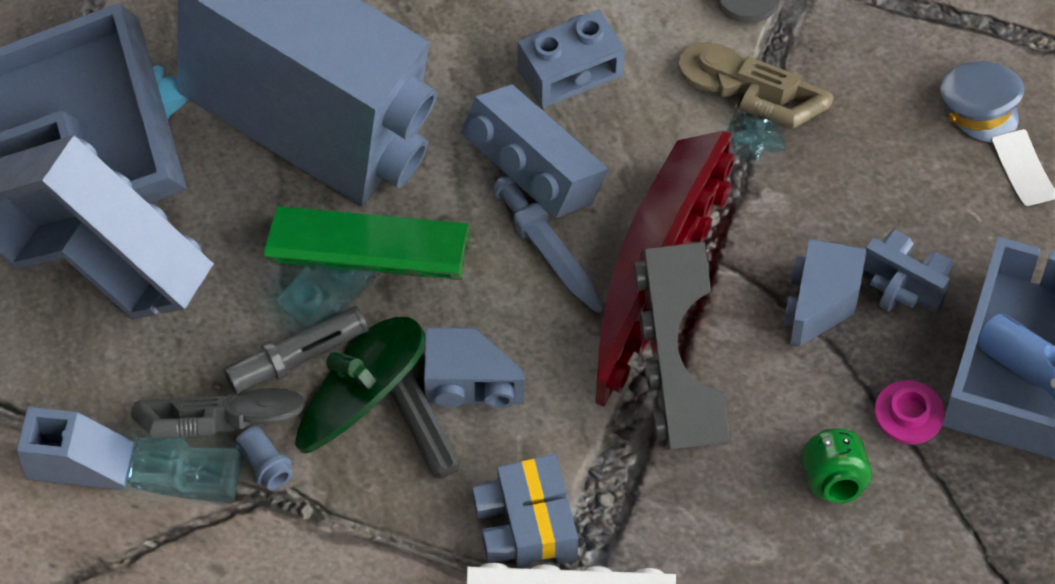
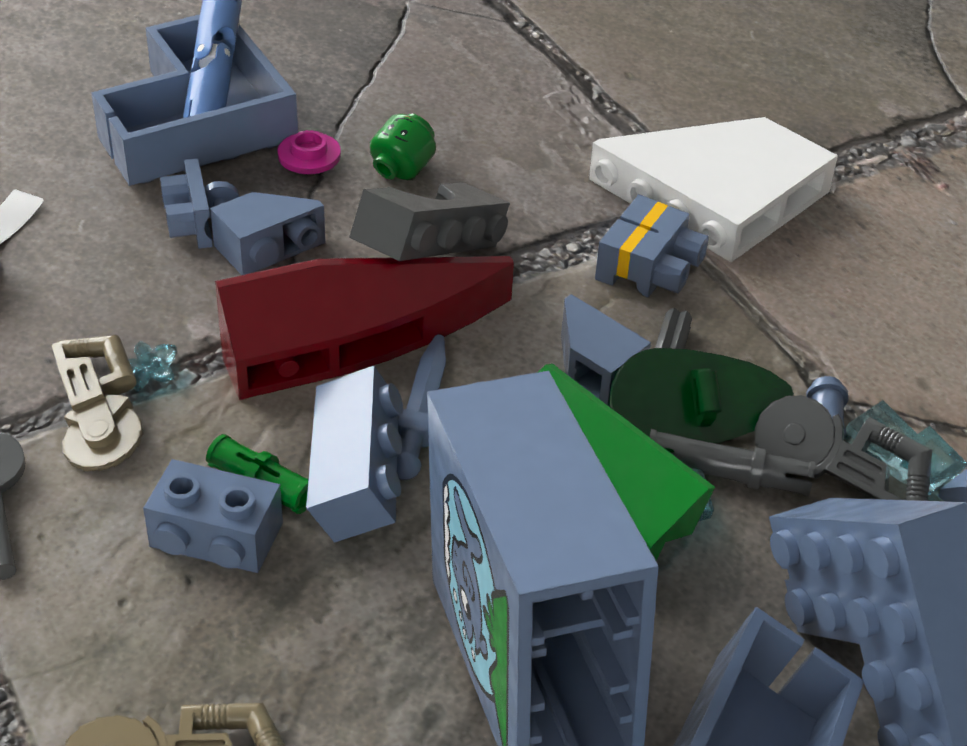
camera: 140 degrees left, 15 degrees down
none -> green pin [206,434,309,514]

